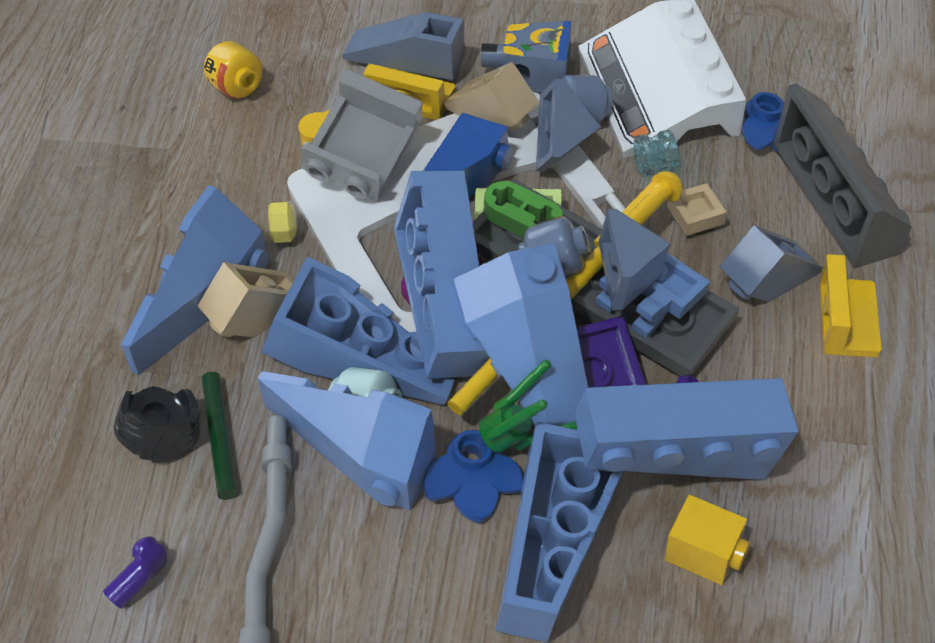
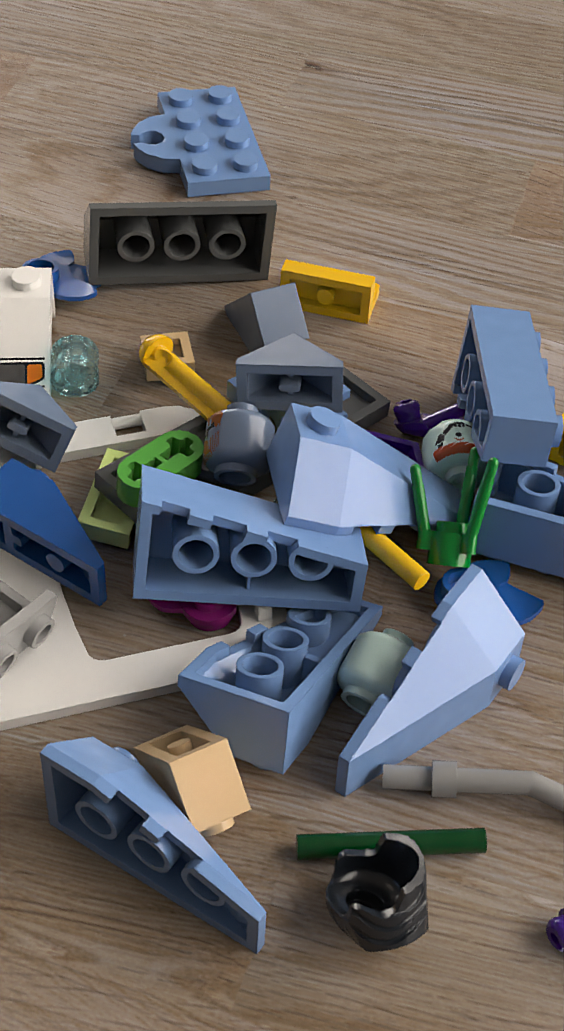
camera: 85 degrees left, 5 degrees down
light yellow tile [268,201,297,243] -> none

